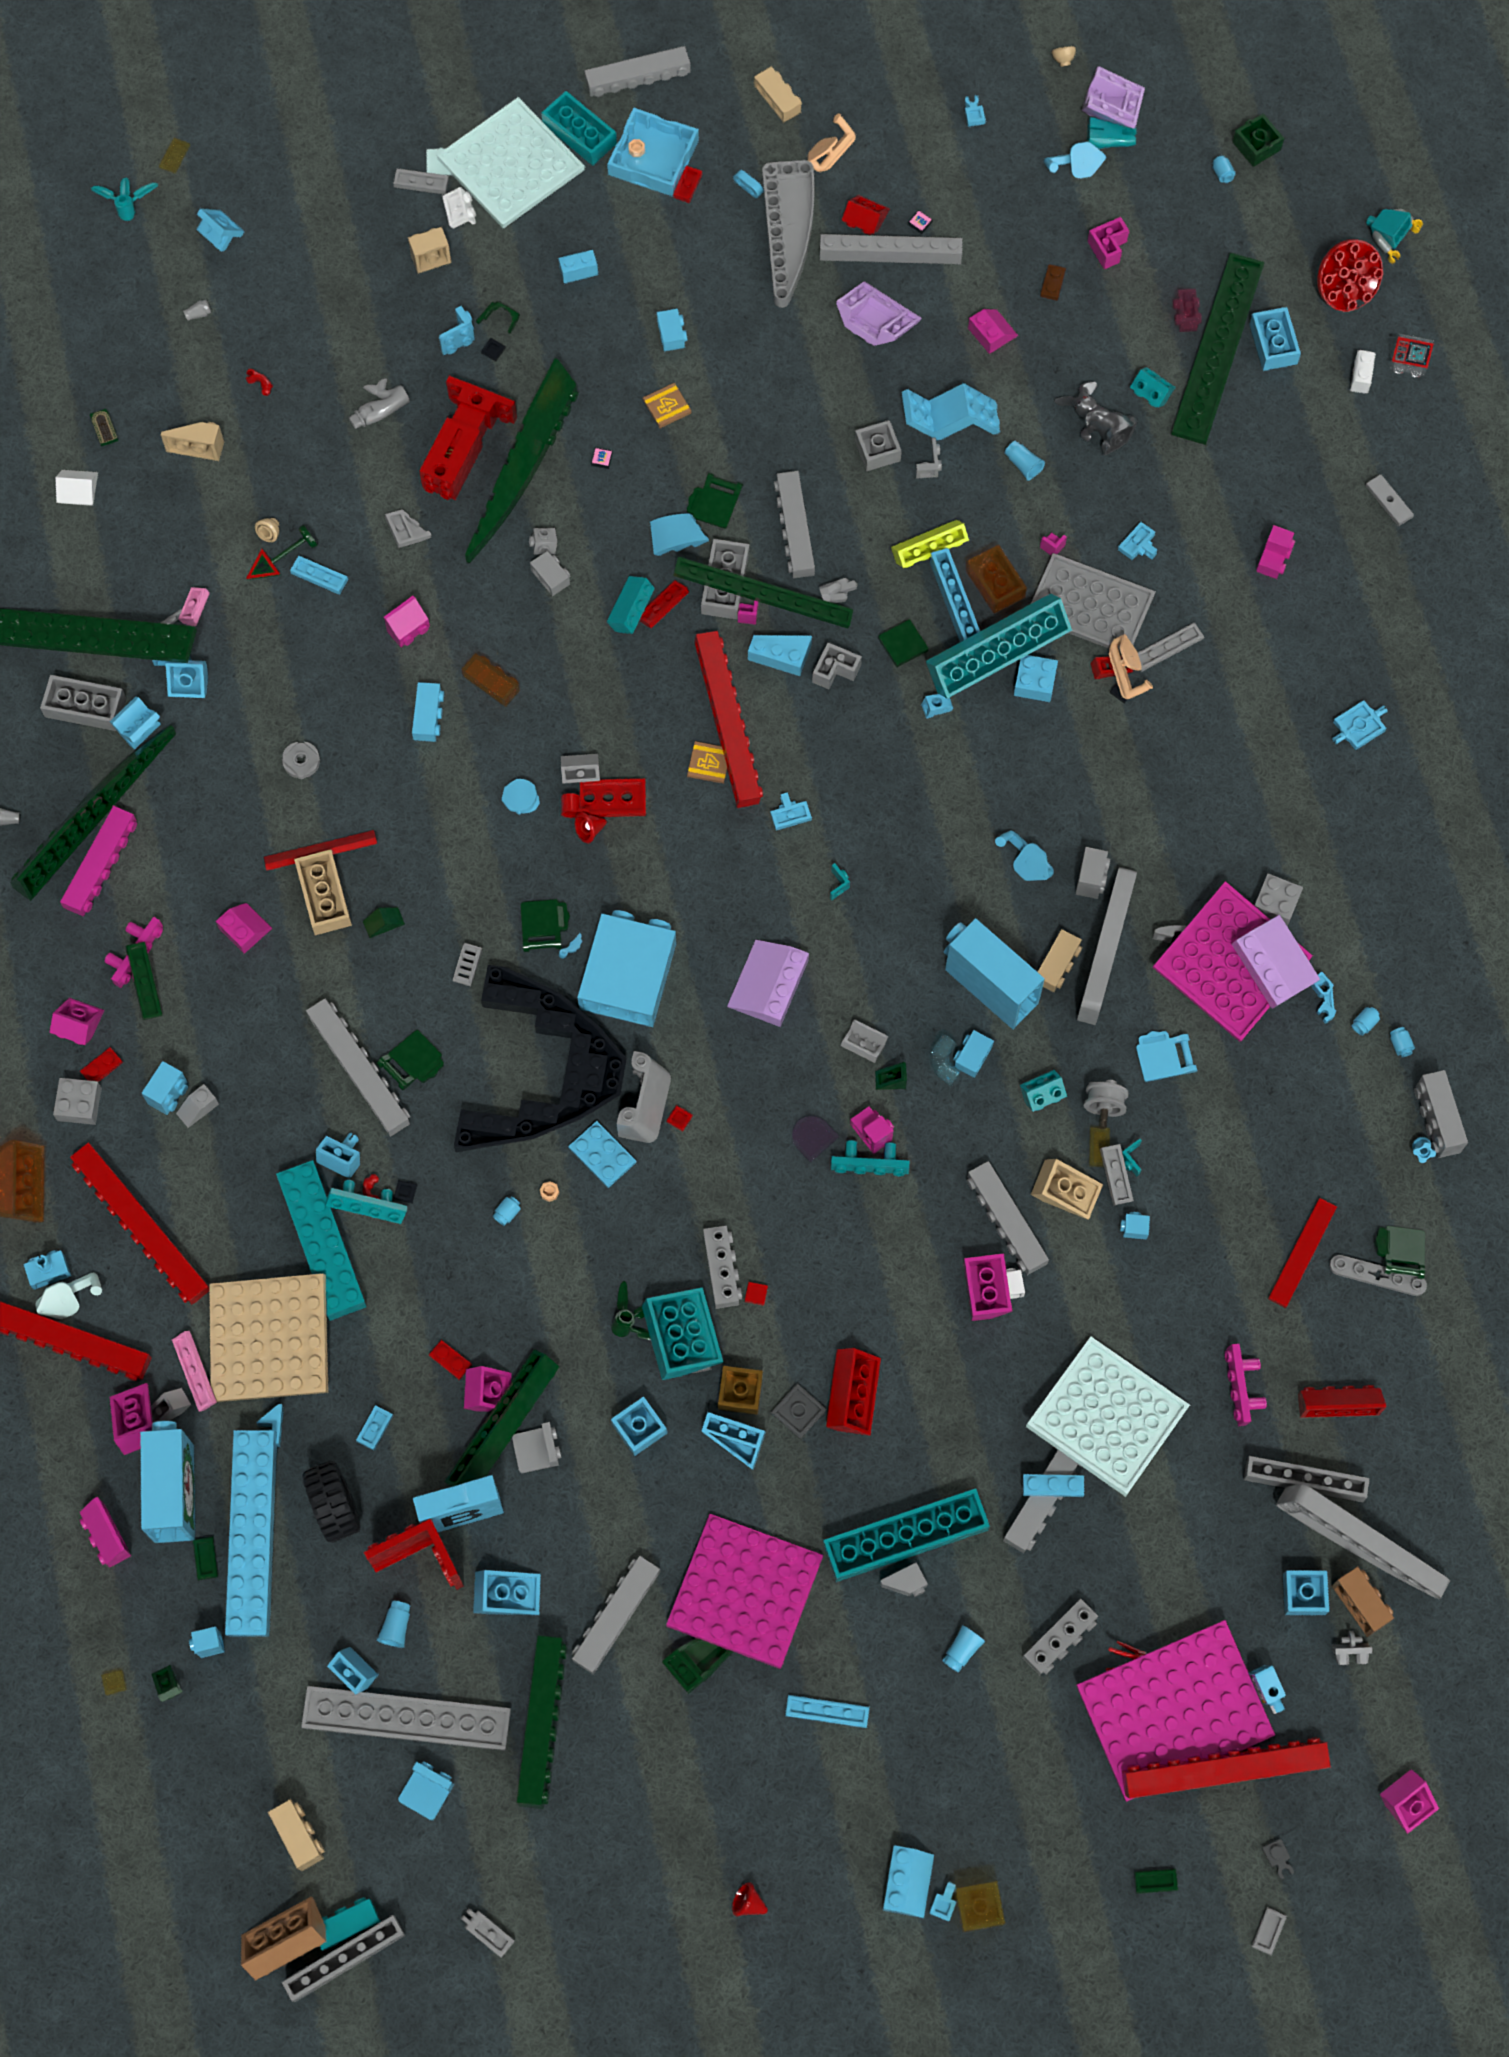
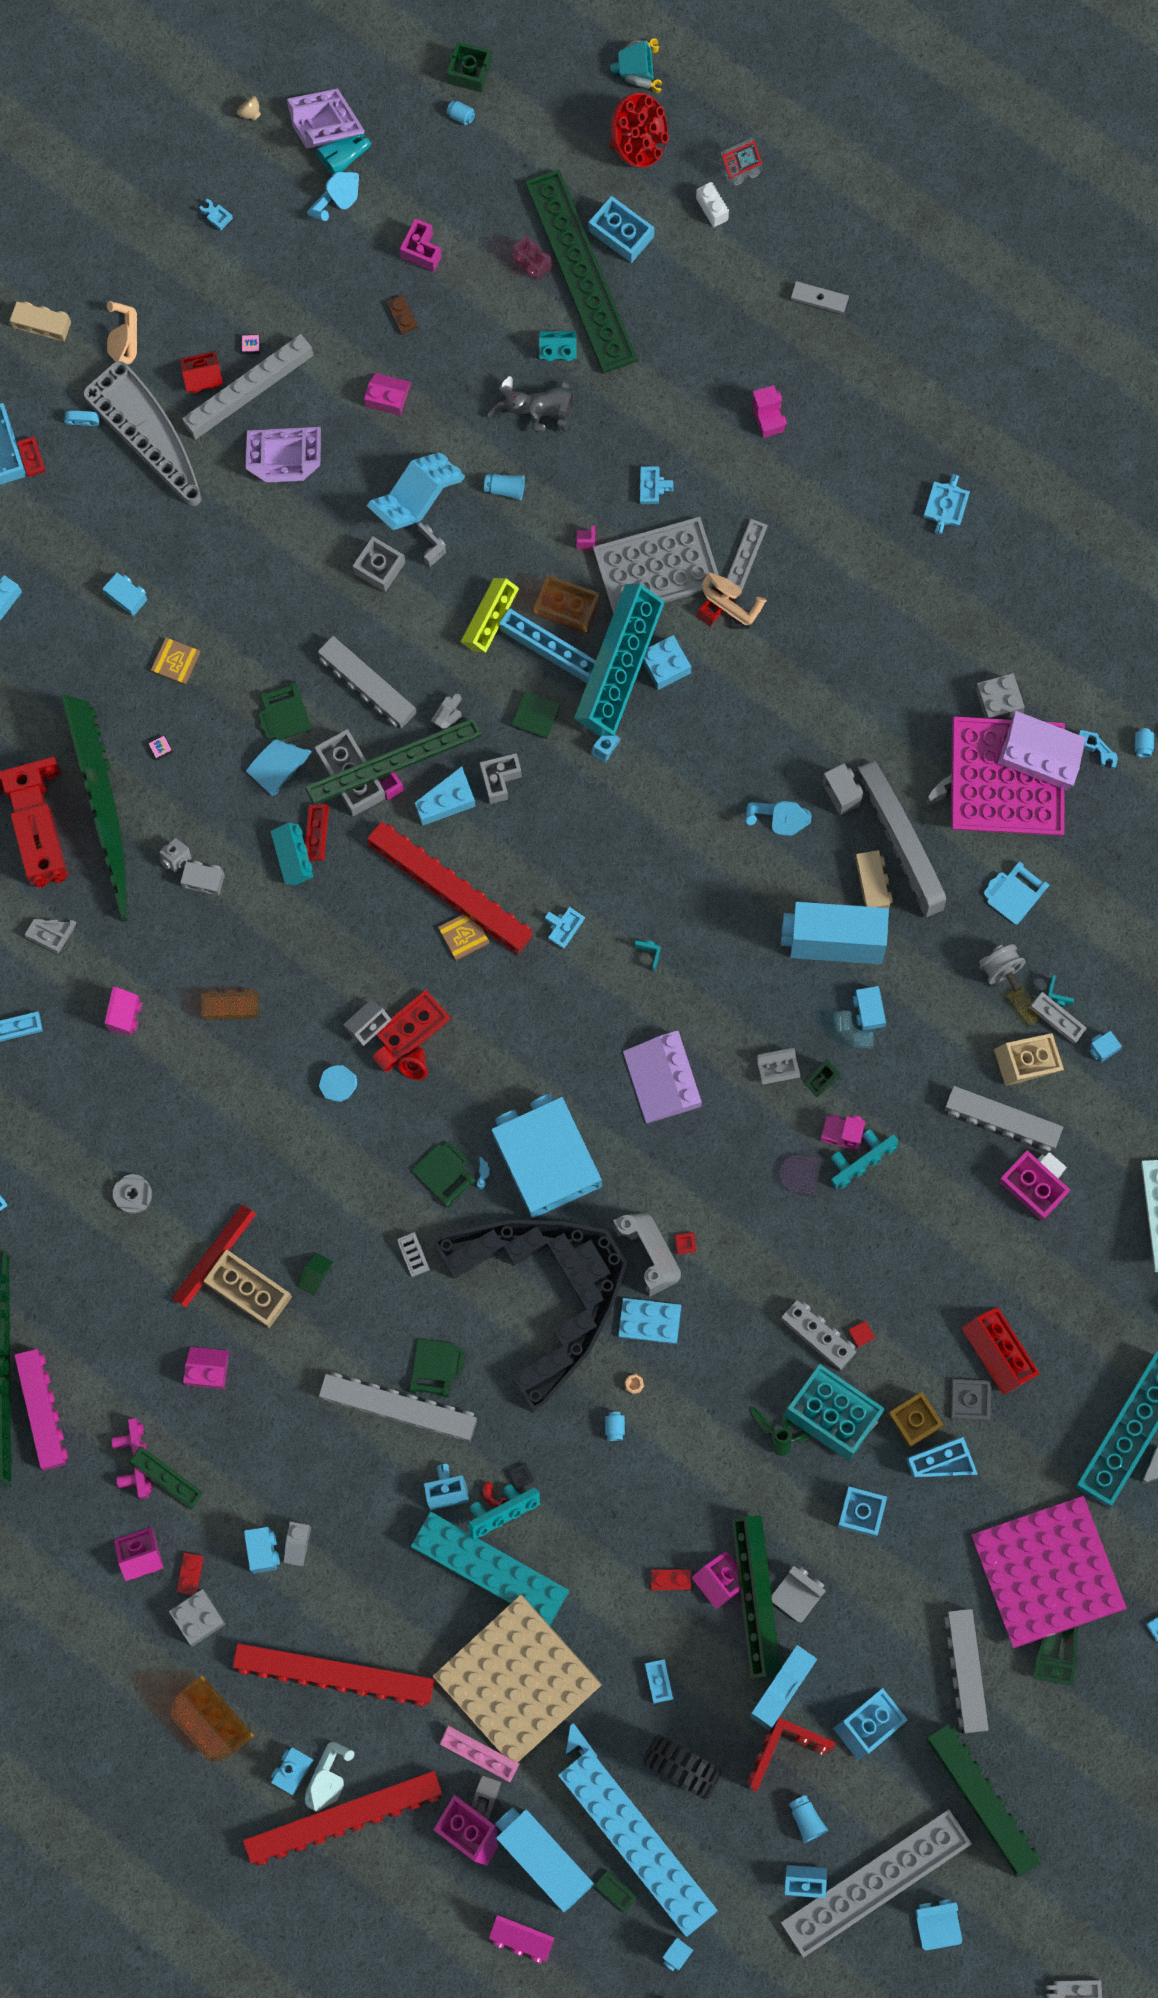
camera: 35 degrees left, 5 degrees up
medium azure brick [412,682,444,742] -> none
teal brick [1020,1070,1067,1112] -> none

